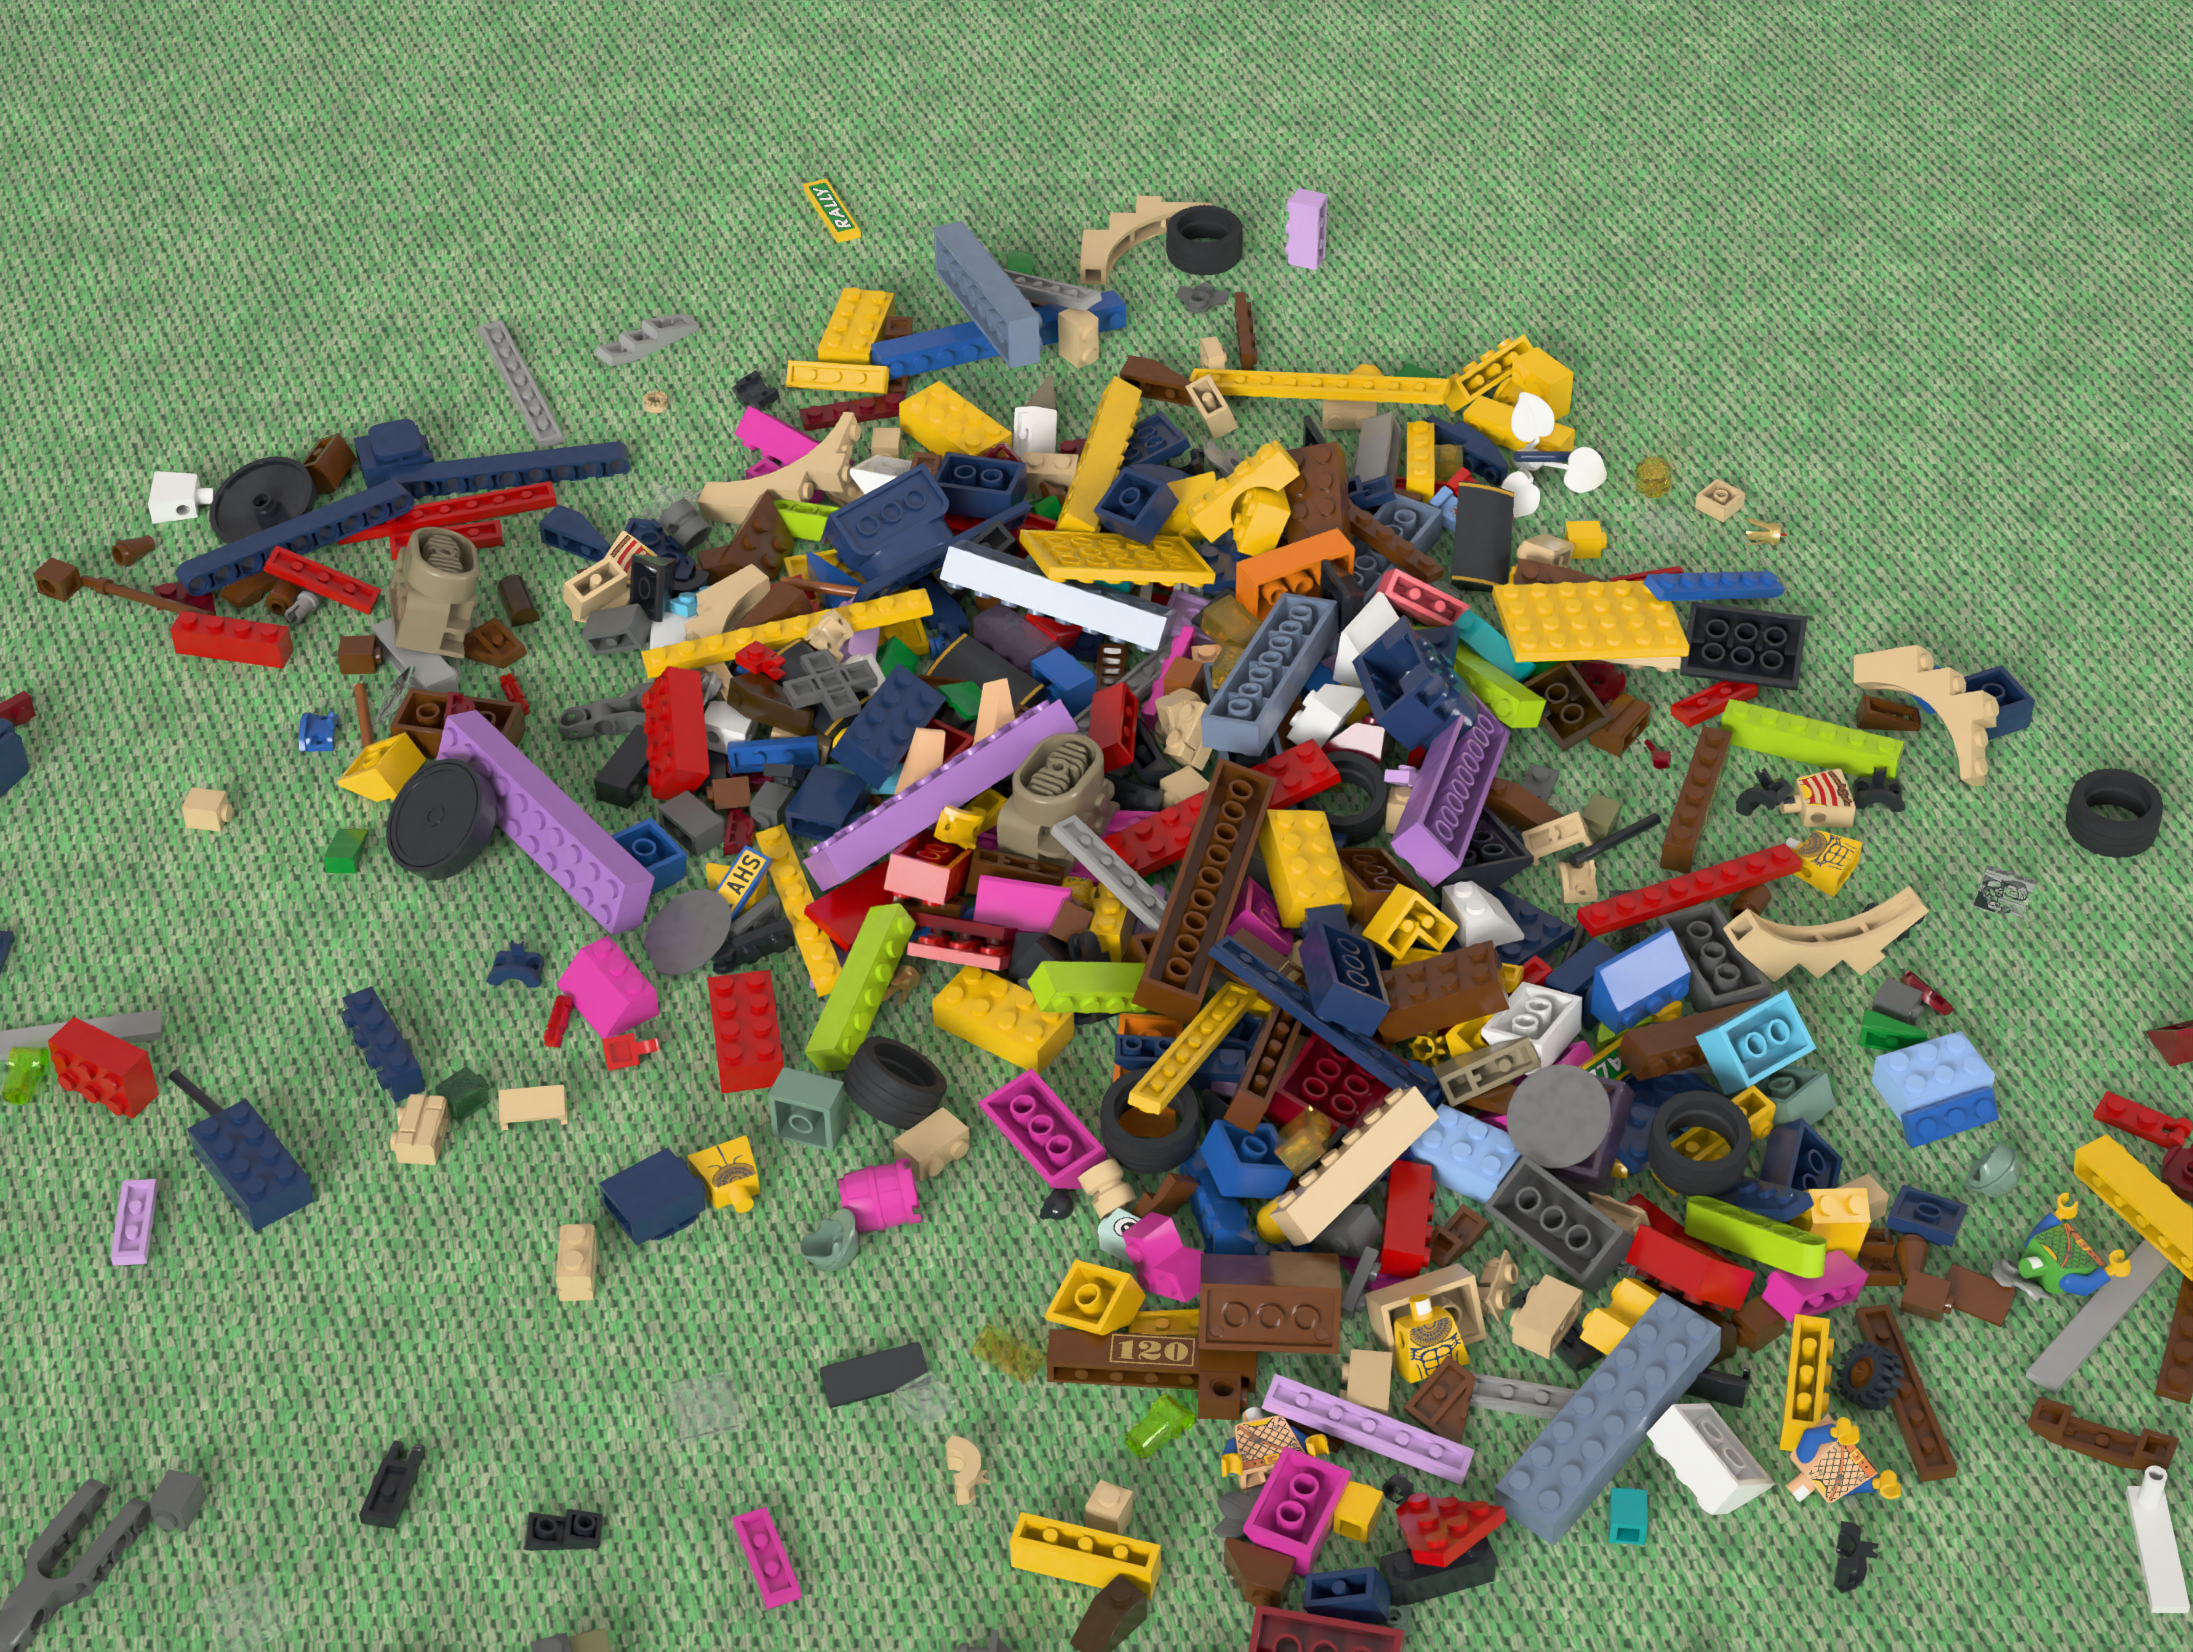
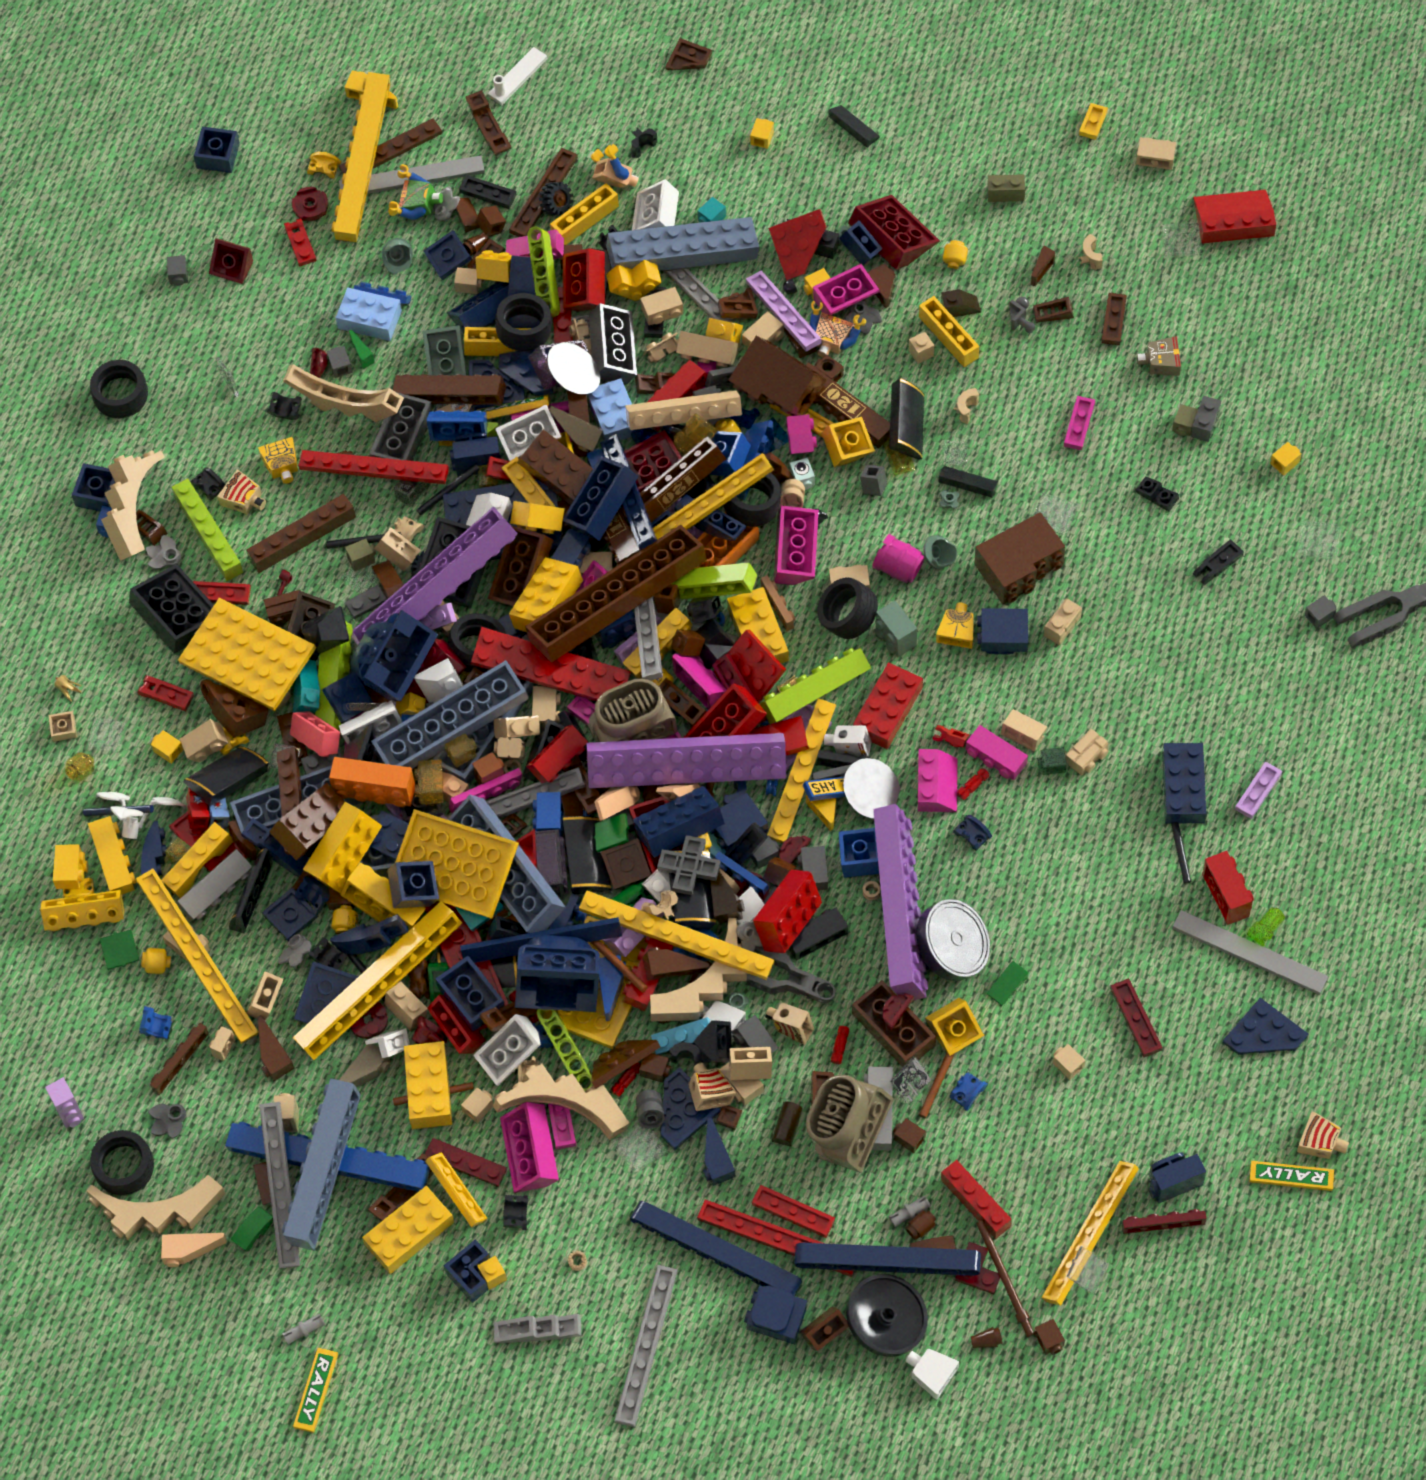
camera: 140 degrees left, 20 degrees up
red plate [264,545,382,615] -> none
dark blue brick [340,986,425,1103] -> none
red plate [735,640,786,680] -> none
yellow piece [933,805,987,850] -> none
clear neon green piece [1124,1393,1196,1459] -> none
yellow arch [1187,440,1300,543] -> none
blue plate [1643,570,1785,601] -> none
medium azure brick [1696,990,1816,1095] -> none
black piece [1736,768,1793,816] -> none
none -> blue piece [139,1006,172,1039]
none -> light grey plate [146,535,181,569]
none -> light nougat slope [161,1233,227,1267]
none -> light grey pin [282,1313,325,1345]
none -> black slope [301,606,350,655]
none -> dark blue brick [444,1239,490,1303]
none -> black plate [459,175,517,209]
none -> yellow brick [477,1256,507,1290]
none -> medium nougat plate [761,575,795,631]
none -> tan torso [765,1003,814,1045]
none -> white torso [824,726,872,757]
none -> dark grey brick [860,464,888,496]
none -> black slope [889,378,924,460]
none -> sand green plate [940,490,959,509]
none -> dark pink brick [966,725,1028,780]
none -> reddish brown piece [974,512,1065,604]
none -> yellow plate [1041,1161,1139,1306]
none -> clear piece [1066,1246,1108,1295]
none -> dark red plate [1110,978,1163,1057]

